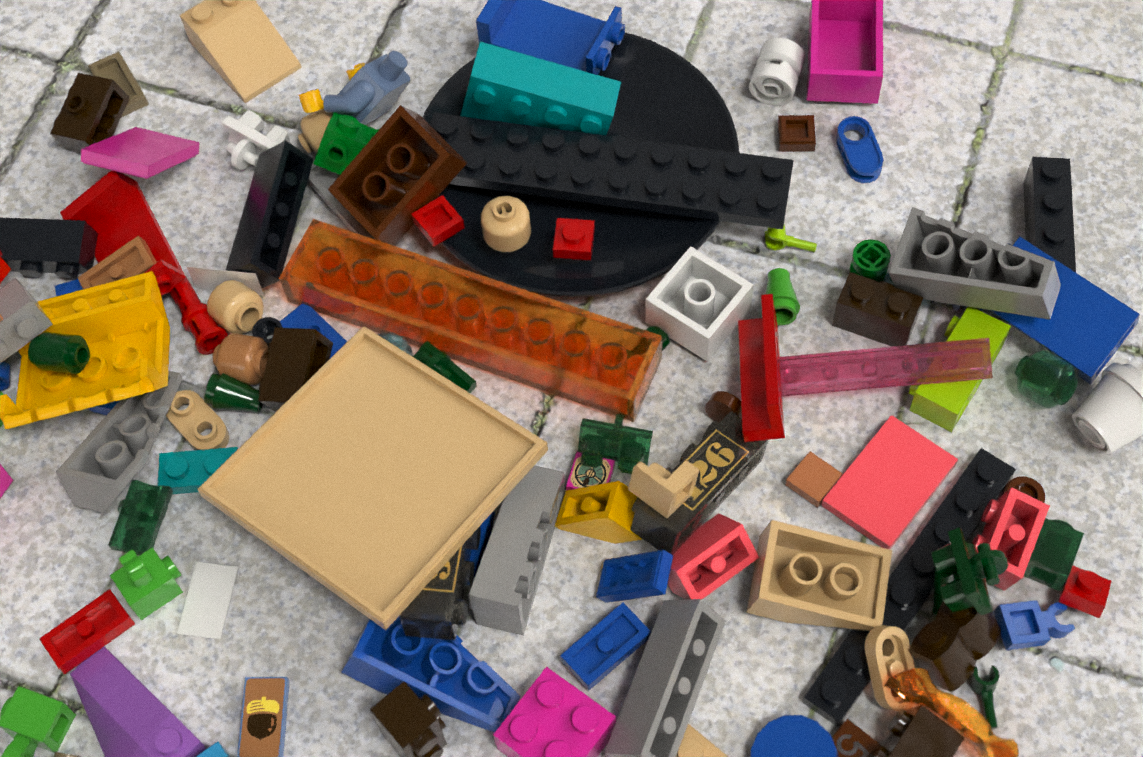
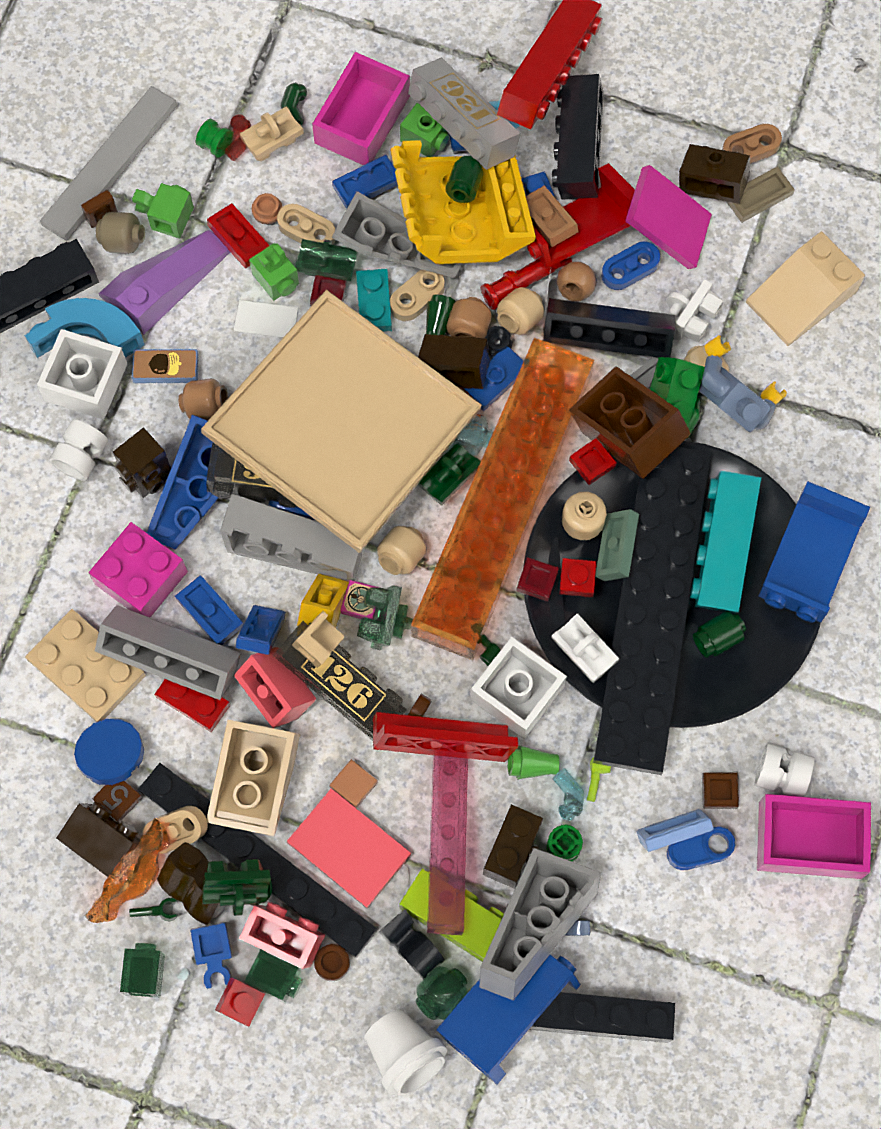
camera: 85 degrees right, 10 degrees up
none -> clear green brick [120,943,165,998]
none -> red plate [154,679,230,733]
none -> medium nougat head [178,378,229,420]
none -> nougat plate [251,193,282,224]
none -> tan plate [277,204,335,251]
none -> dark red tile [310,273,347,306]
none -> blue plate [332,155,397,209]
none -> tan head [377,526,426,575]
none -> black leg [379,910,445,980]
none -> dark red tile [516,557,559,601]
none -> white hips [552,614,619,683]
none -> clear light blue arm [552,768,584,821]
none -> medium nougat piece [557,262,597,301]
none -> sand green plate [595,509,639,581]
none -> blue plate [601,241,660,290]
none -> medium blue tile [636,809,714,852]
none -> dark green brick [693,611,746,658]
none -> medium nougat plate [722,124,782,164]

